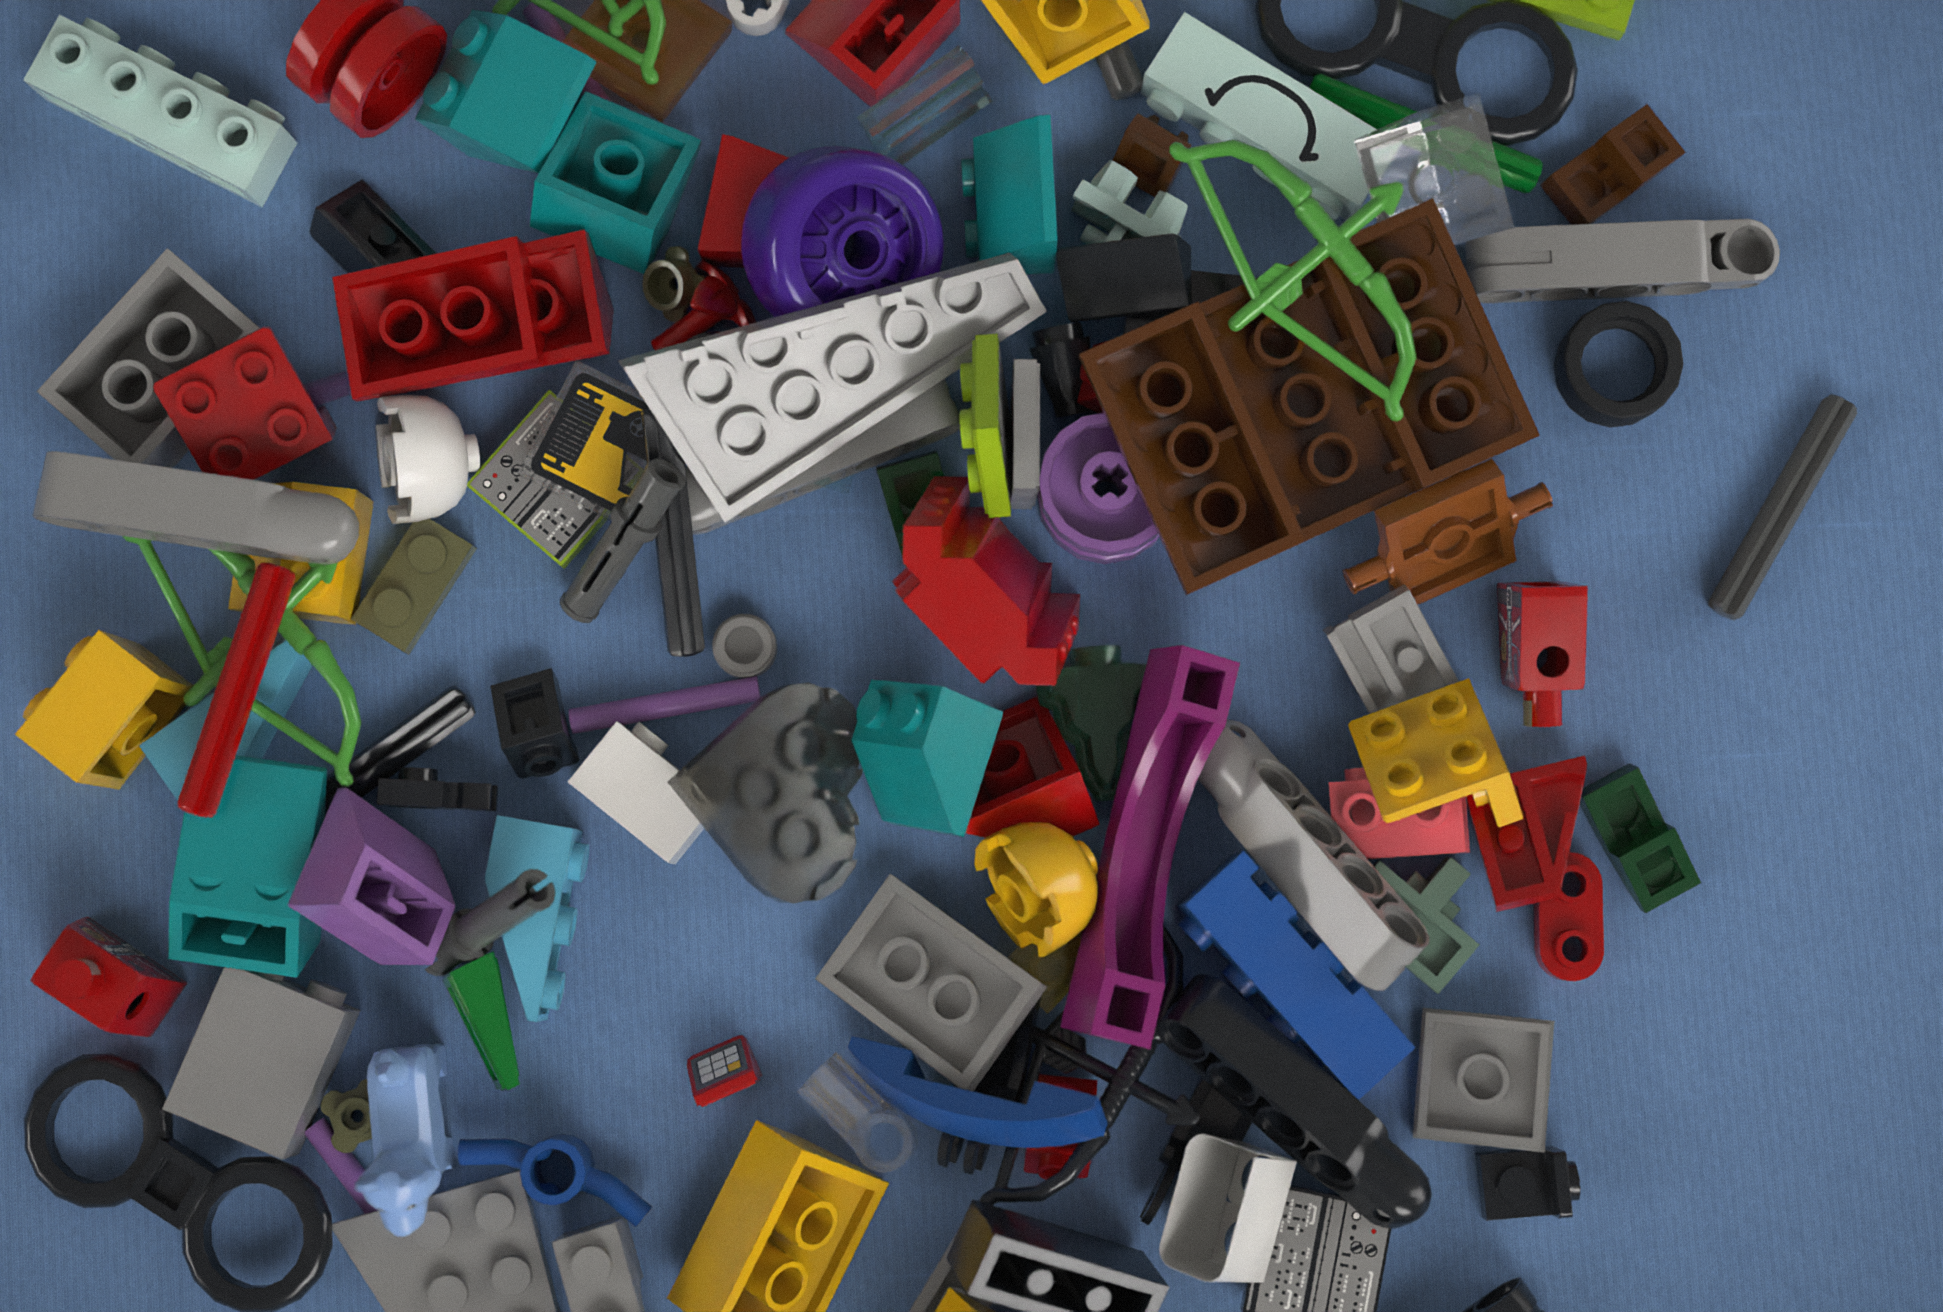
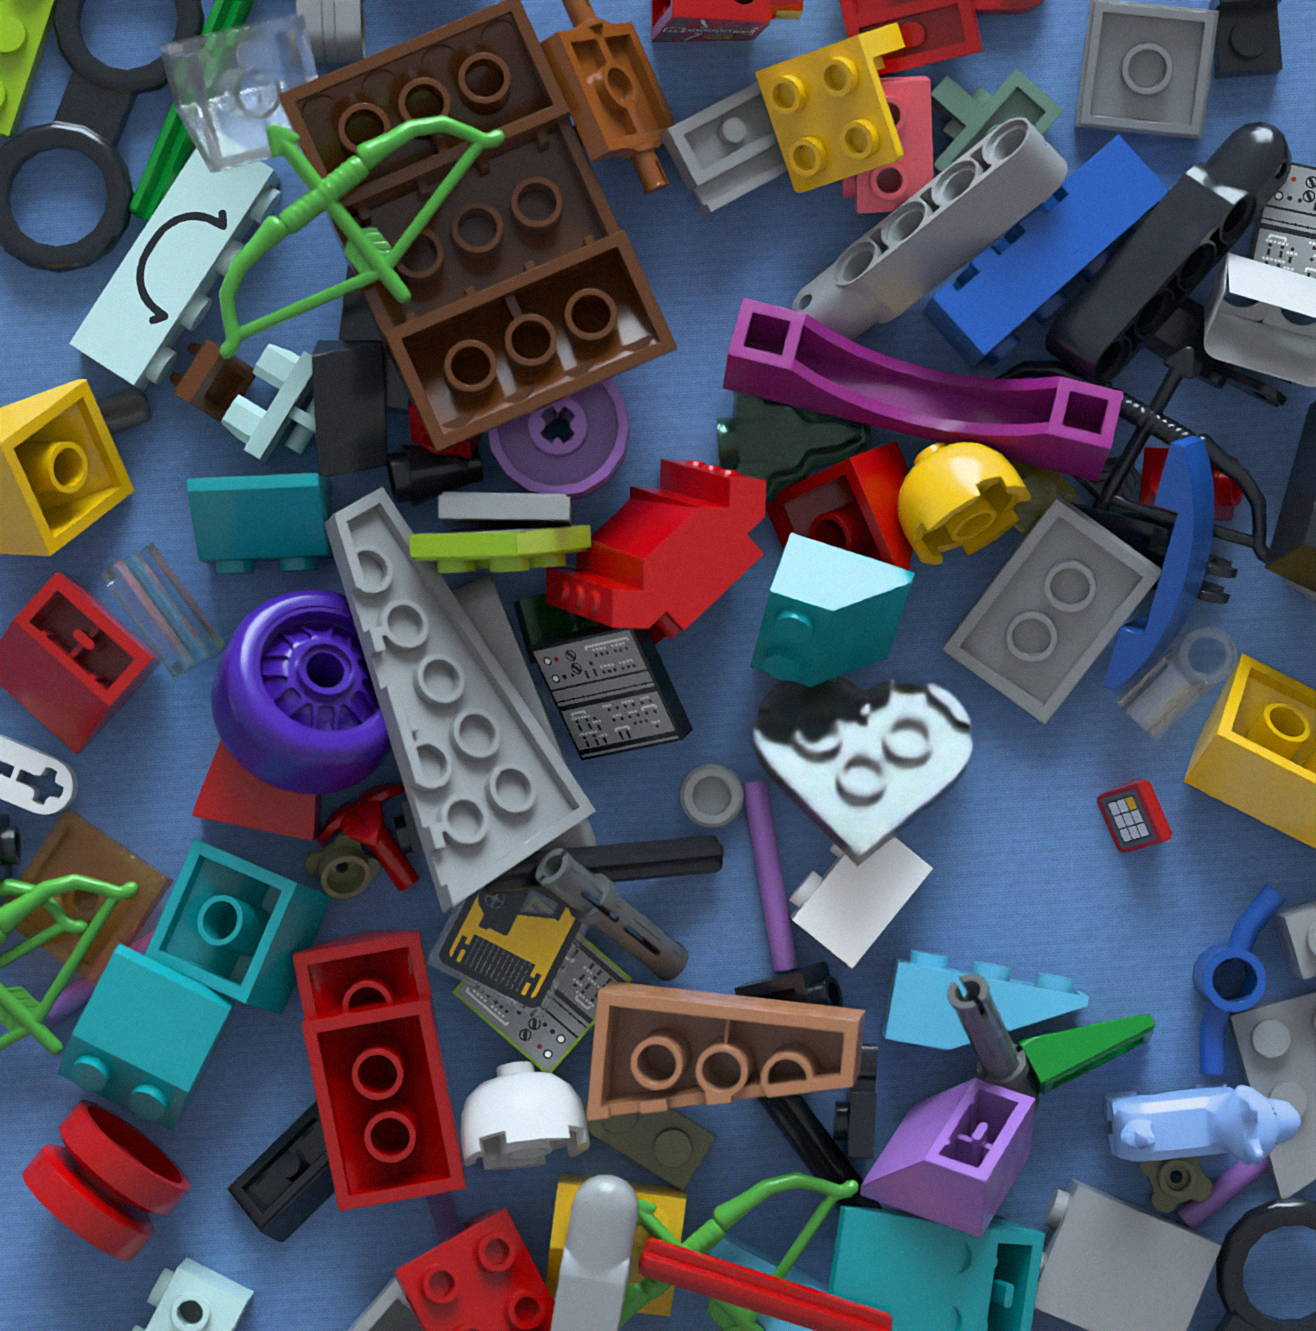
camera: 90 degrees left, 5 degrees up
none -> tile [530,625,693,760]
none -> nougat wedge [586,981,866,1121]

